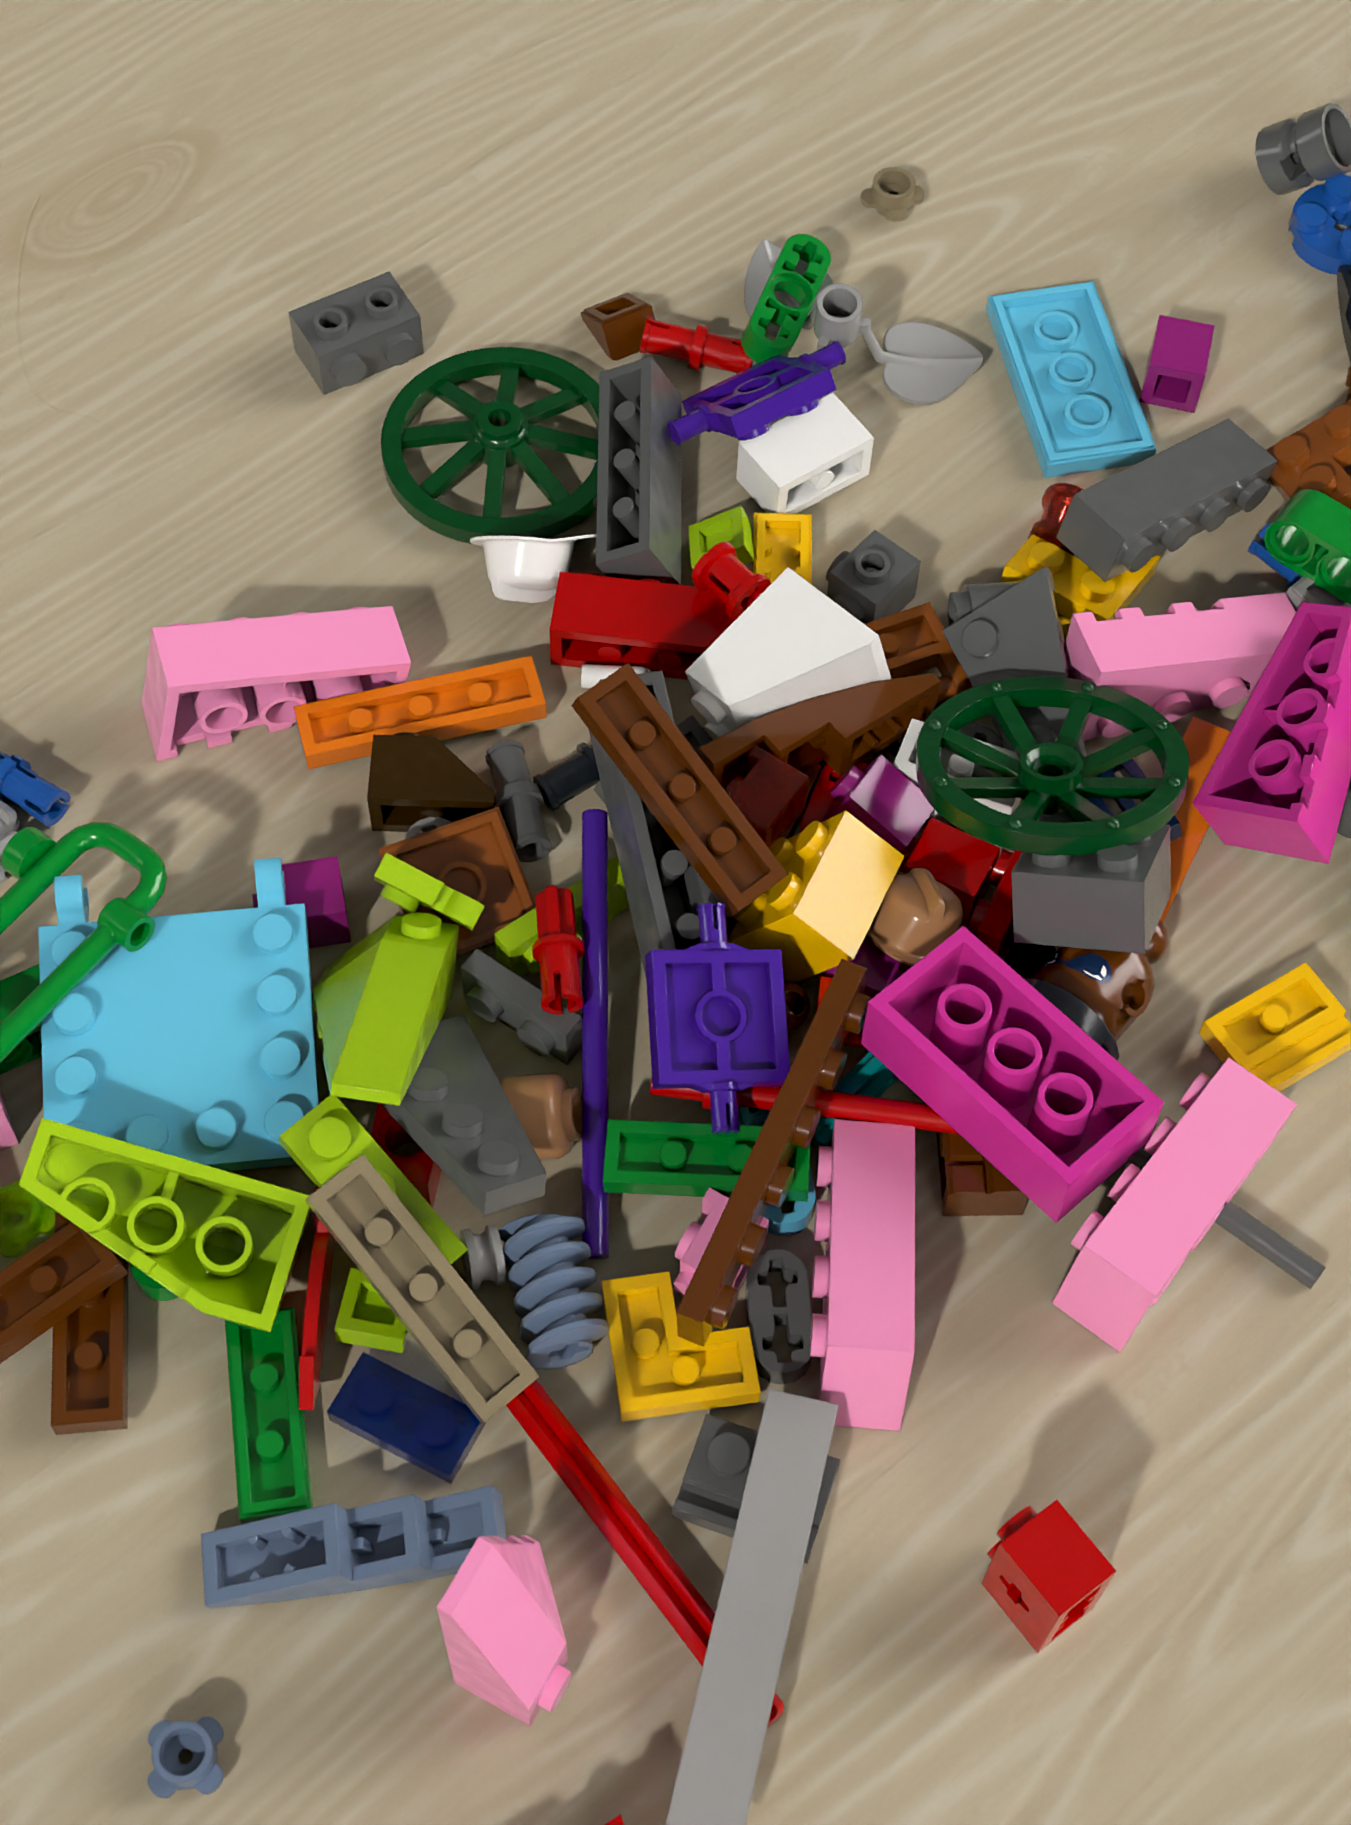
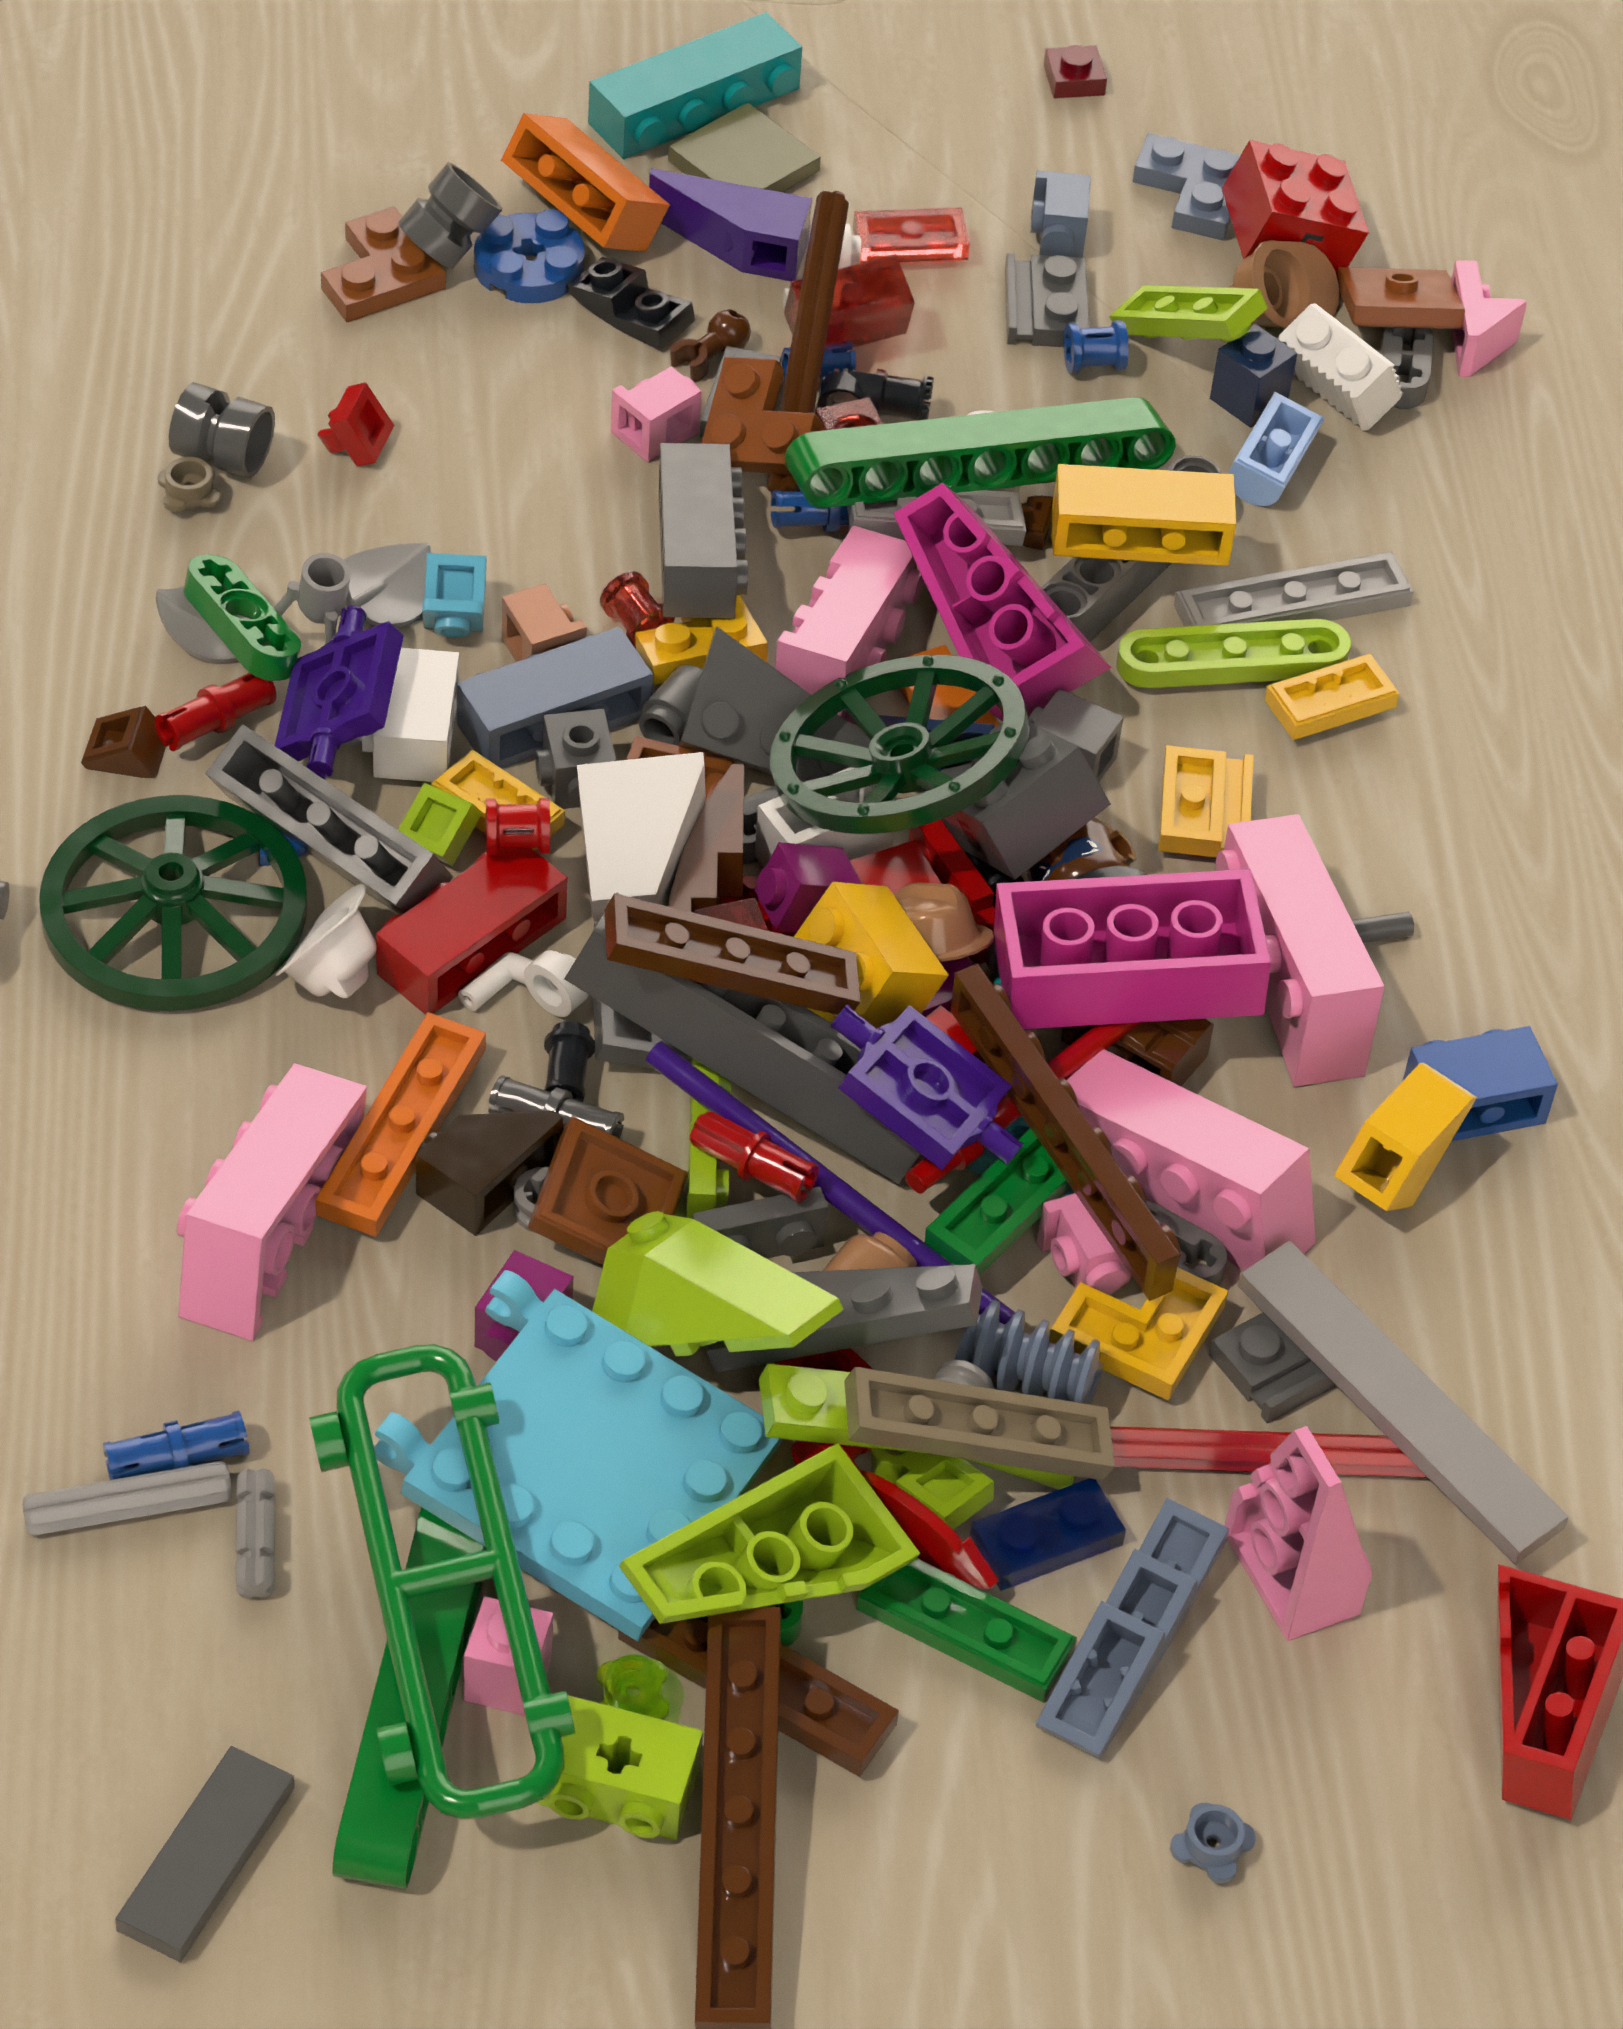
camera: 55 degrees left, 10 degrees down
lime plate [374,853,485,931] -> none
red brick [981,1499,1116,1653] -> none
medium azure tile [986,281,1156,478] -> none
magenta brick [1139,315,1215,413] -> none
none -> dark grey wheel [168,382,275,478]
none -> red tile [317,382,395,467]
none -> dark orange plate [321,206,446,323]
none -> medium azure bracket [422,553,487,637]
none -> sand blue brick [457,626,653,768]
none -> nougat brick [502,583,587,662]
none -> bright pink brick [611,367,702,463]
none -> dark grey brick [1029,688,1124,782]
none -> yellow slope [1333,1063,1477,1211]
none -> brick [1402,1026,1558,1142]

